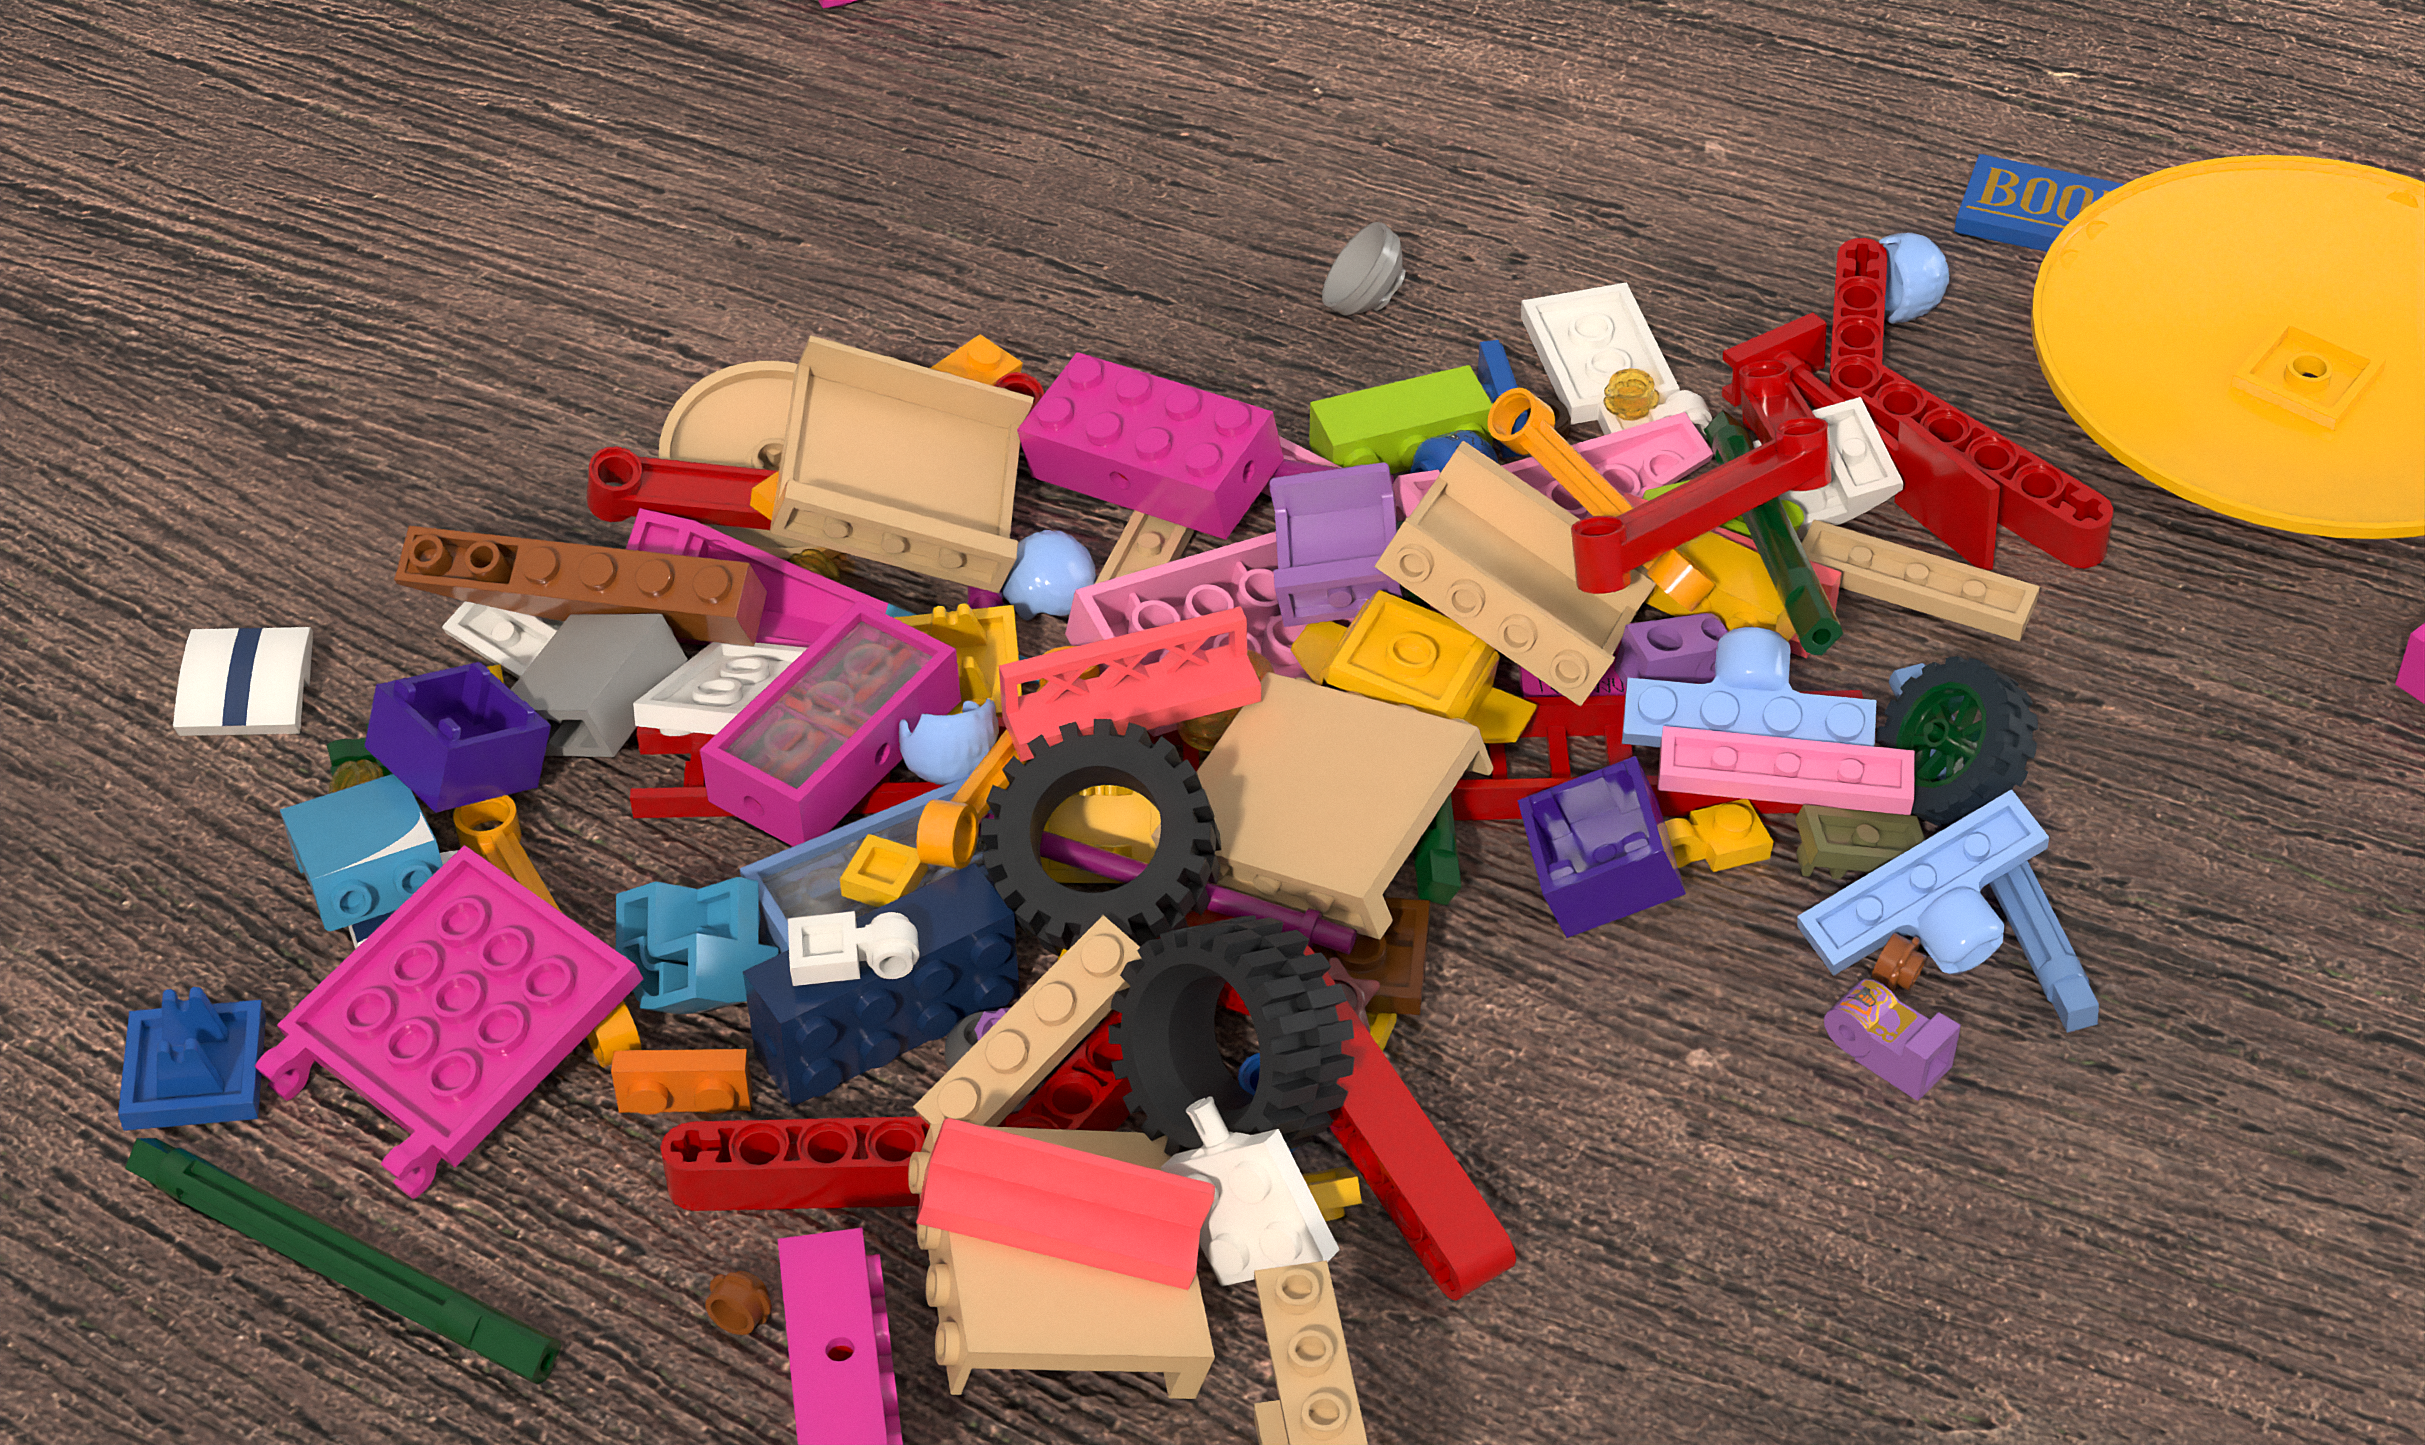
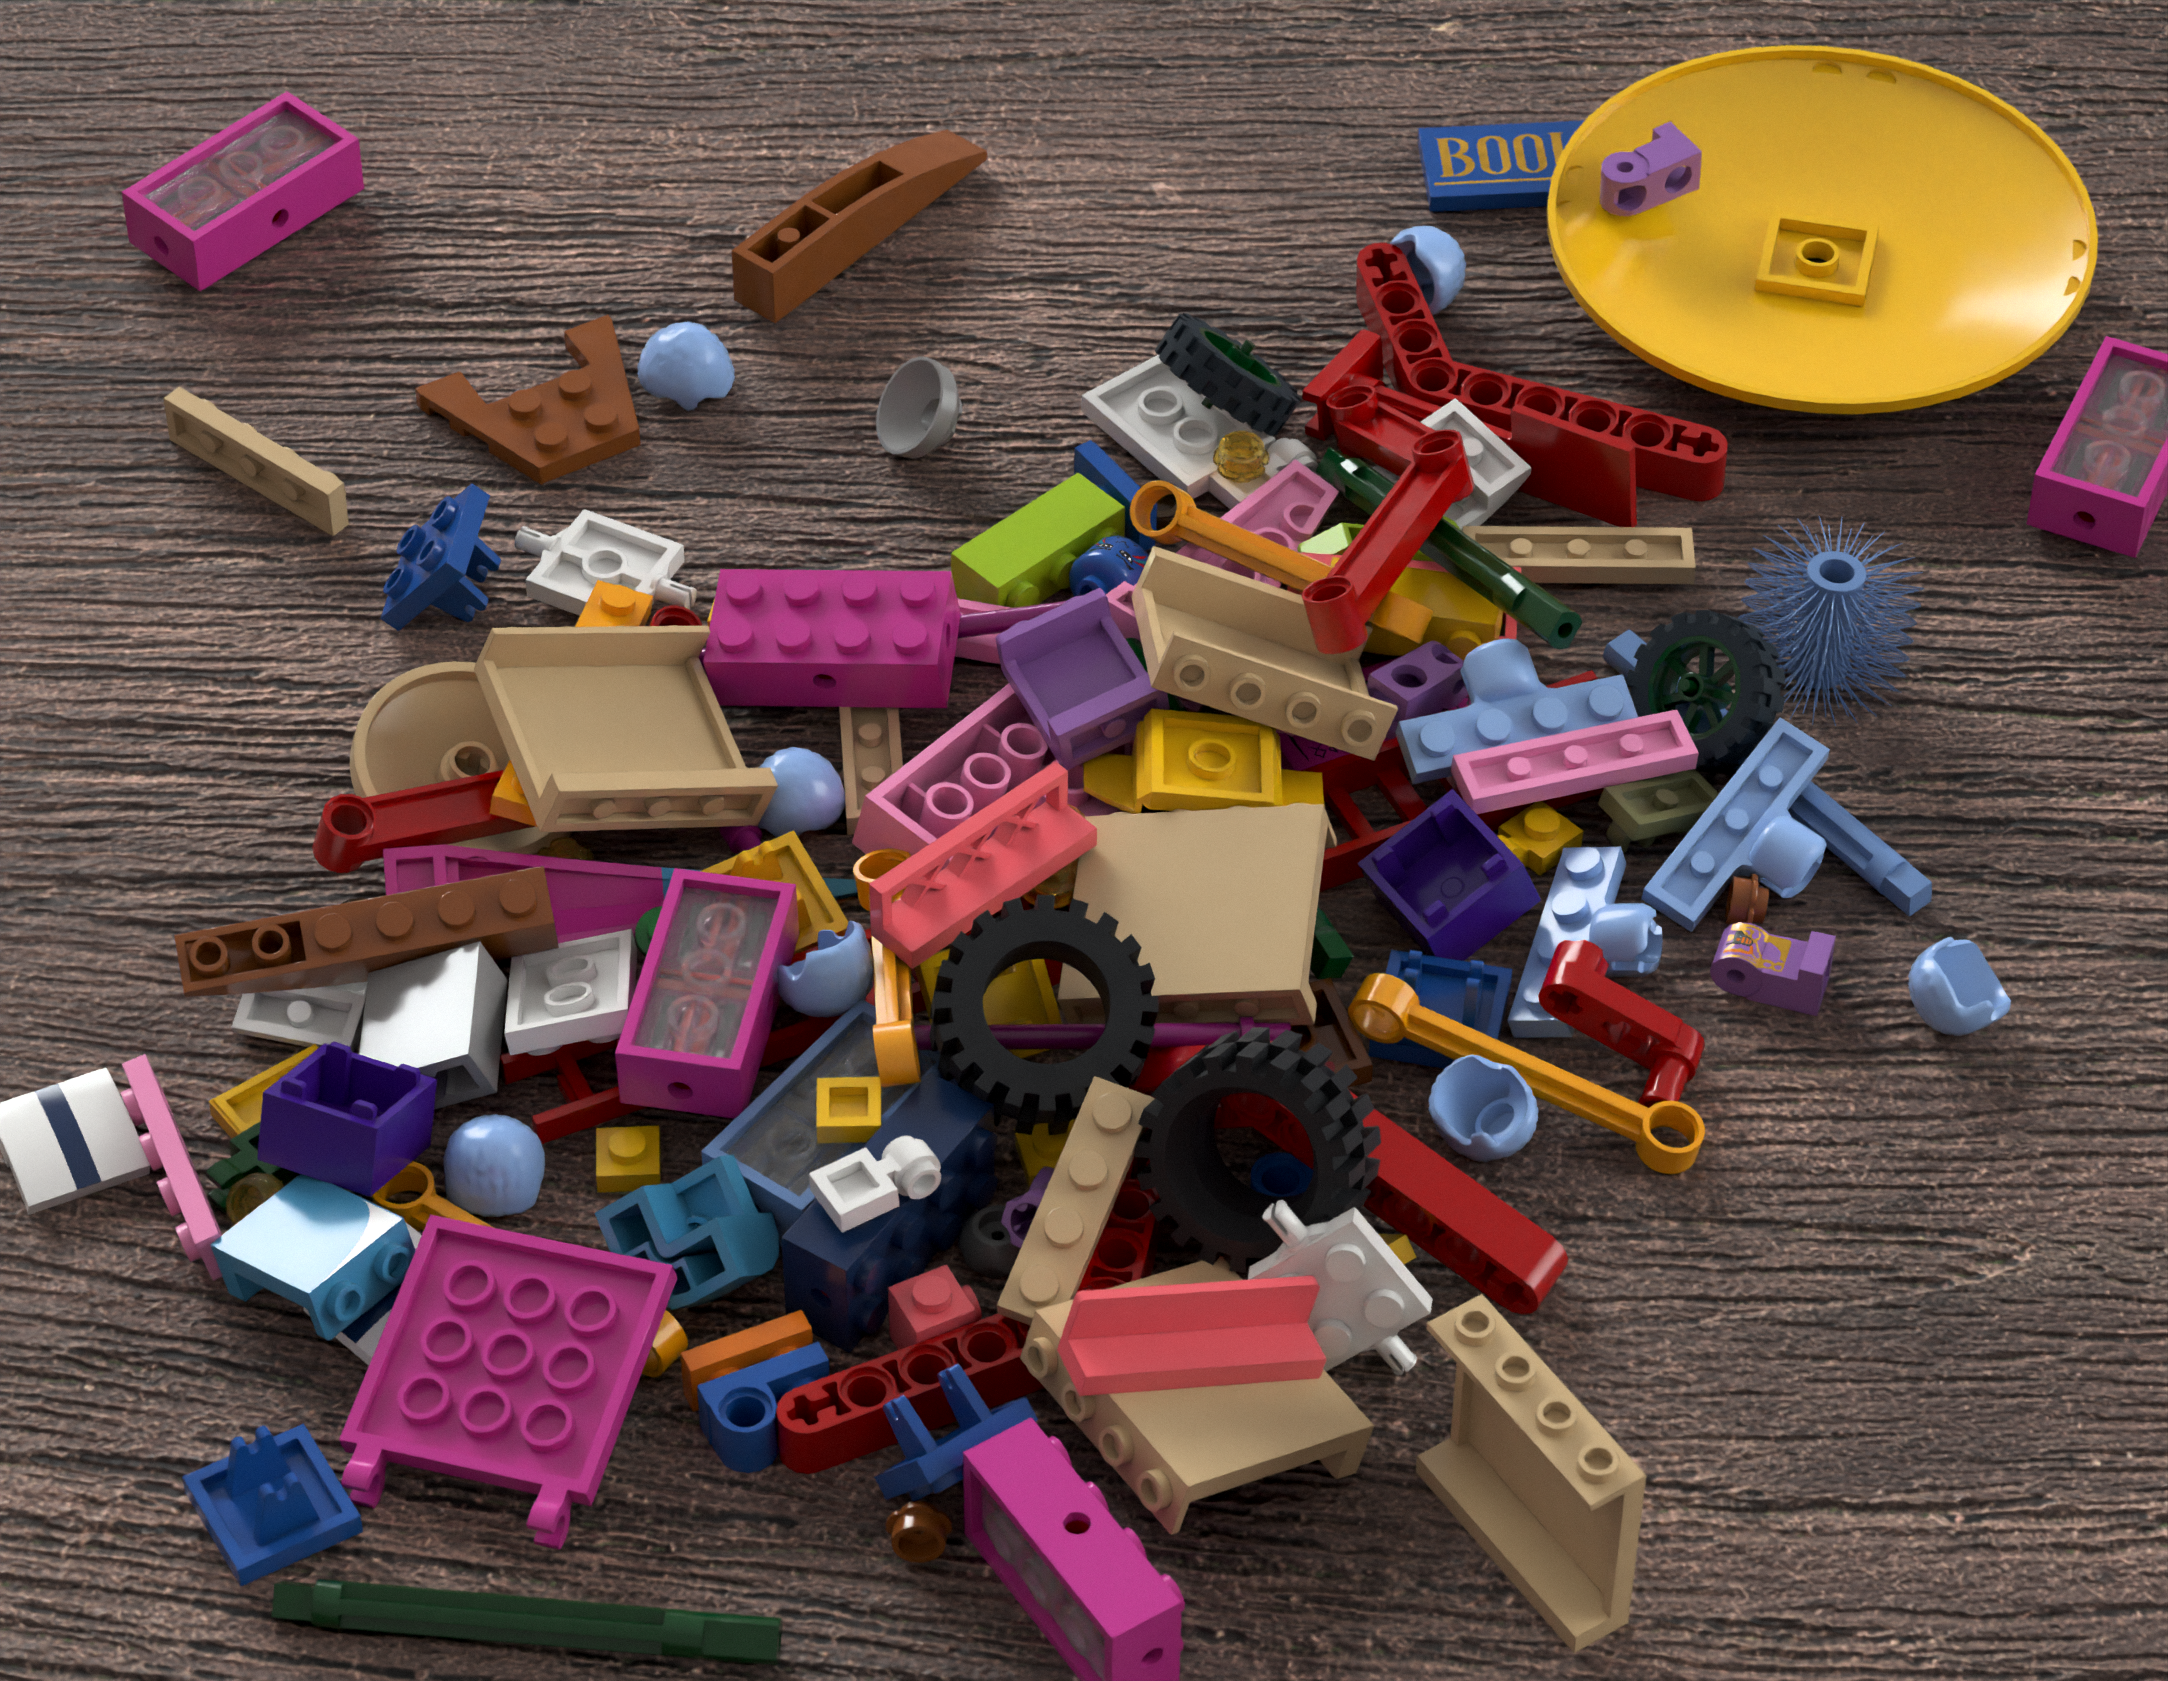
camera: 25 degrees left, 0 degrees up
none -> bright pink plate [120,1054,222,1281]
none -> tan plate [163,386,349,536]
none -> blue plate [380,483,501,631]
none -> dark orange wing [415,314,641,484]
none -> light blue hair [444,1114,545,1217]
none -> white plate [514,509,697,616]
none -> yellow plate [596,1126,661,1193]
none -> light blue hair [637,321,735,411]
none -> blue plate [697,1341,830,1473]
none -> dark orange slope [731,129,987,323]
none -> blue plate [874,1364,1038,1502]
none -> coral brick [888,1264,982,1350]
none -> black wheel [1155,313,1302,436]
none -> light orange piece [1348,973,1705,1174]
none -> blue plate [1369,950,1513,1068]
none -> light blue hair [1428,1054,1539,1162]
none -> light blue plate [1507,846,1663,1038]
none -> red beam [1538,940,1705,1108]
none -> medium lavender leg [1600,121,1702,216]
none -> medium blue piece [1738,516,1924,726]
none -> light blue hair [1908,937,2011,1036]

